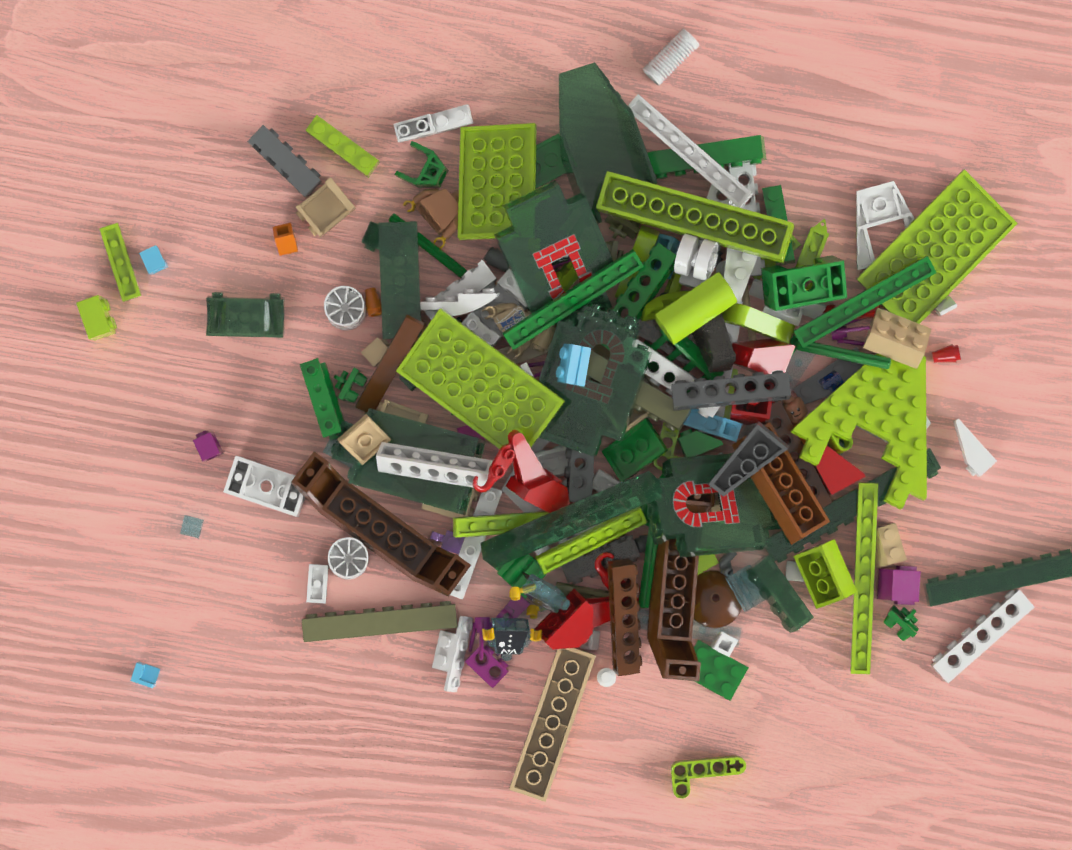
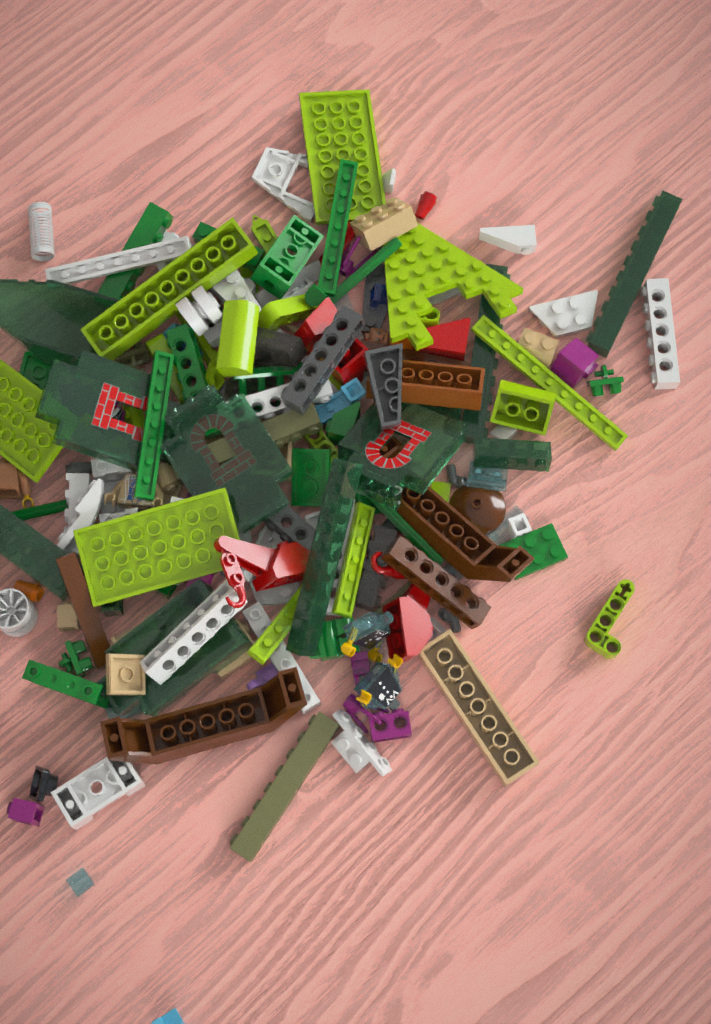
camera: 55 degrees left, 15 degrees down
white plate [306,564,329,604] -> none
white wheel [328,537,368,580] -> none
medium azure brick [556,344,591,386] -> none
white plate [597,668,616,687] -> none
none -> black piece [29,766,59,802]
none -> green tile [305,284,328,307]
none -> dark grey arm [438,608,461,633]
none -> white wing [529,290,598,338]

